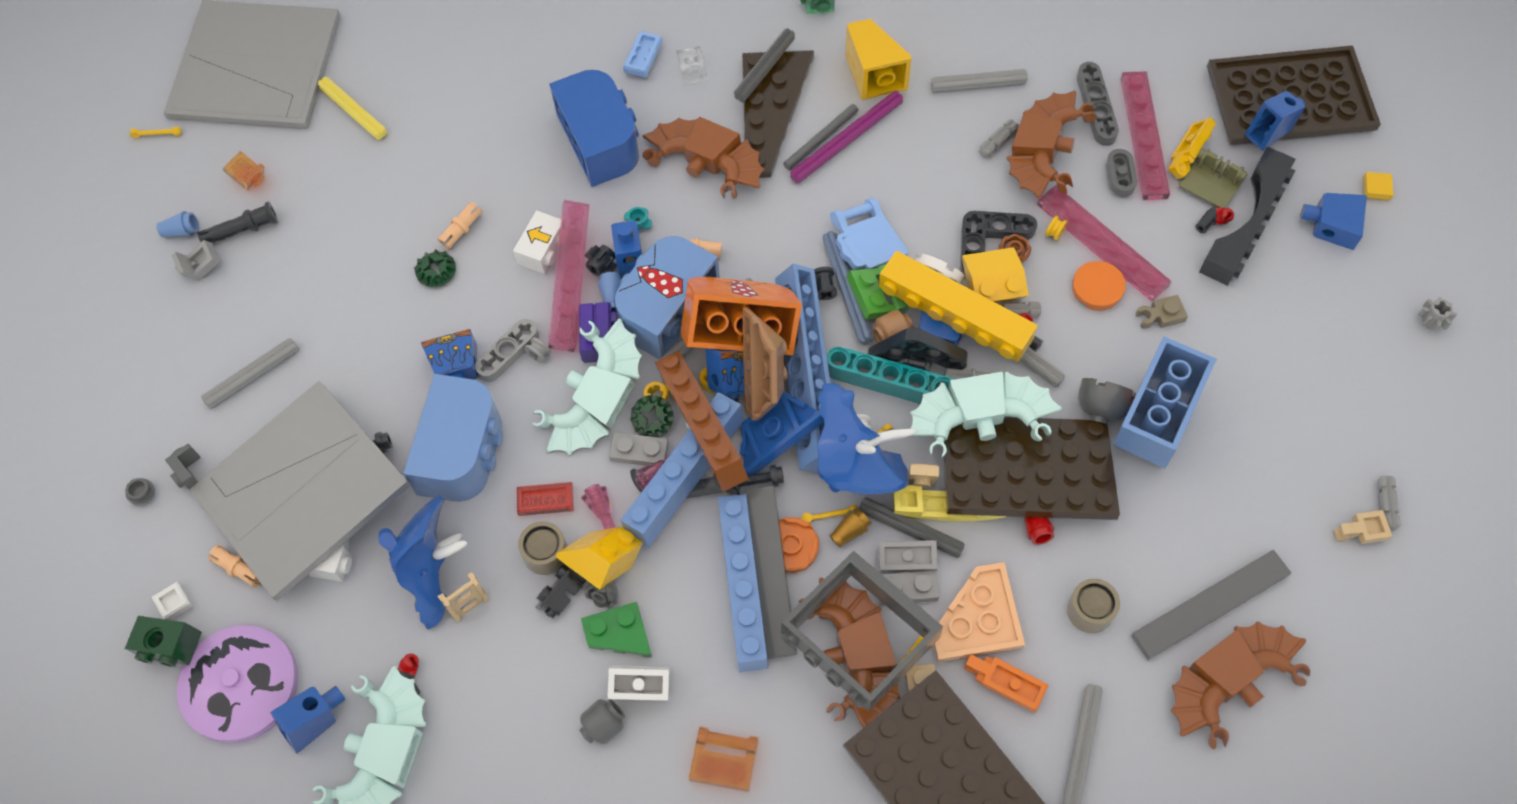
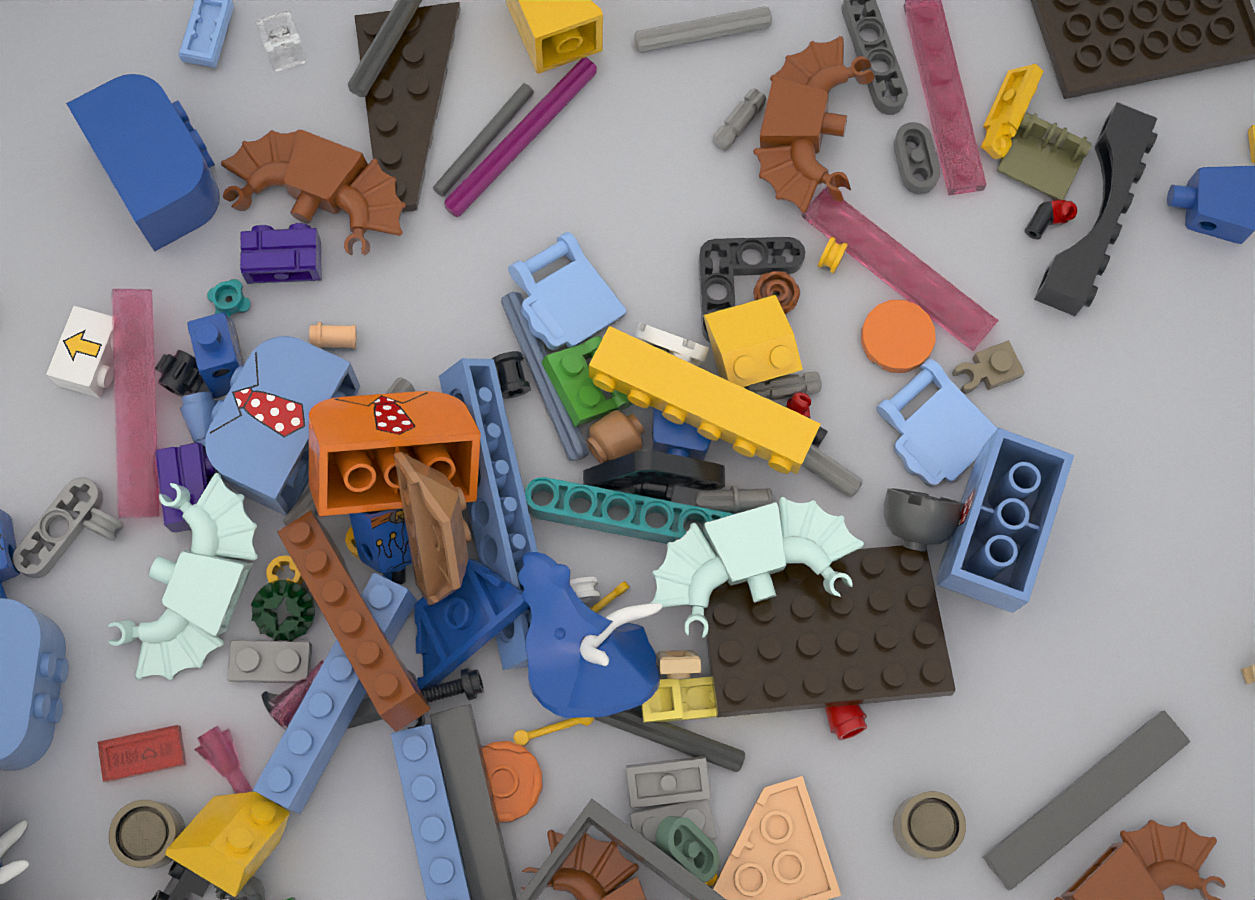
camera: 15 degrees left, 10 degrees up
pearl gold cone [829,507,872,548] -> none
blue torso [1245,91,1305,151] -> none
none -> dark purple brick [240,223,322,284]
none -> sand green plate [656,816,719,882]
none -> light blue piece [876,358,998,486]

